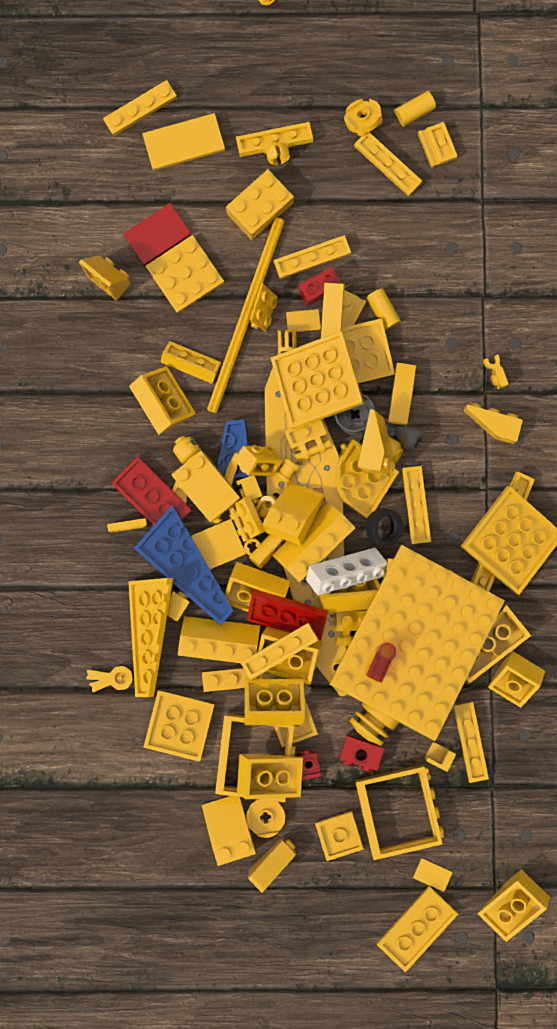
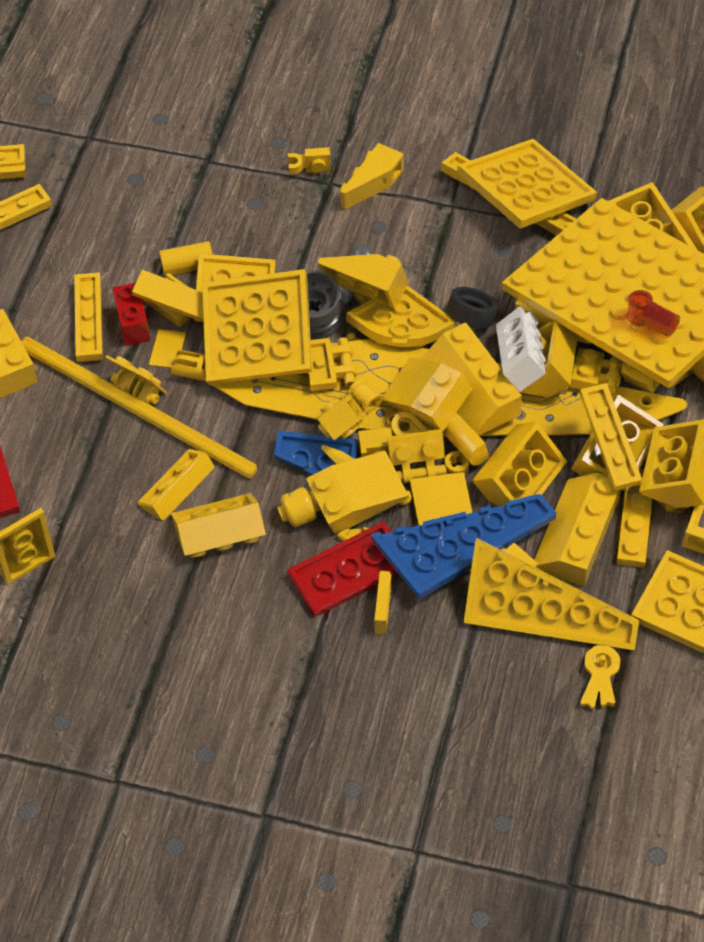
camera: 70 degrees left, 30 degrees down
yellow plate [146,235,224,314] -> none
red tile [247,589,328,641] -> none
yellow slope [388,363,416,426] -> none
yellow plate [402,466,431,544] -> none

